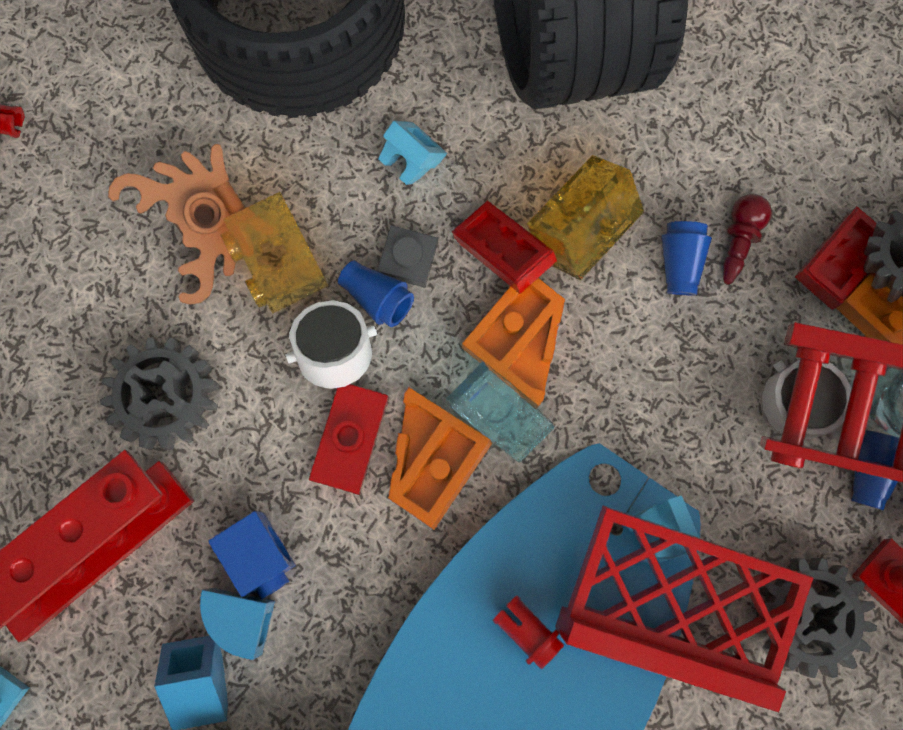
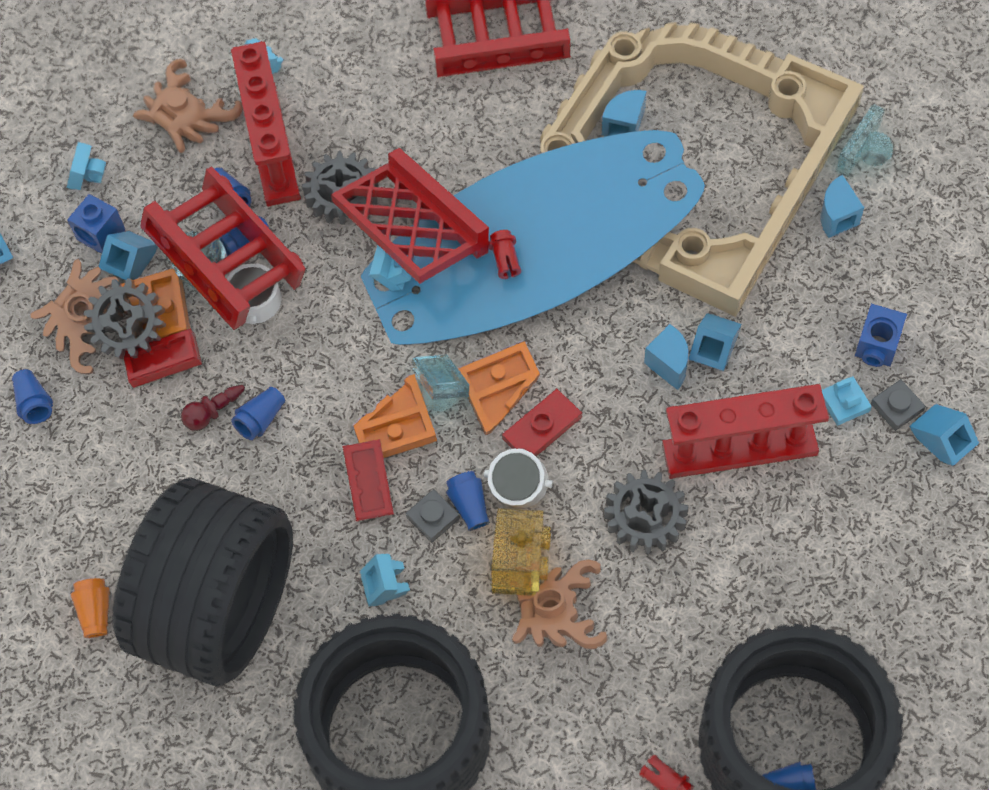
camera: 140 degrees left, 15 degrees down
blue brick [208,511,296,599] -> none
clear yellow brick [527,155,644,281] -> none

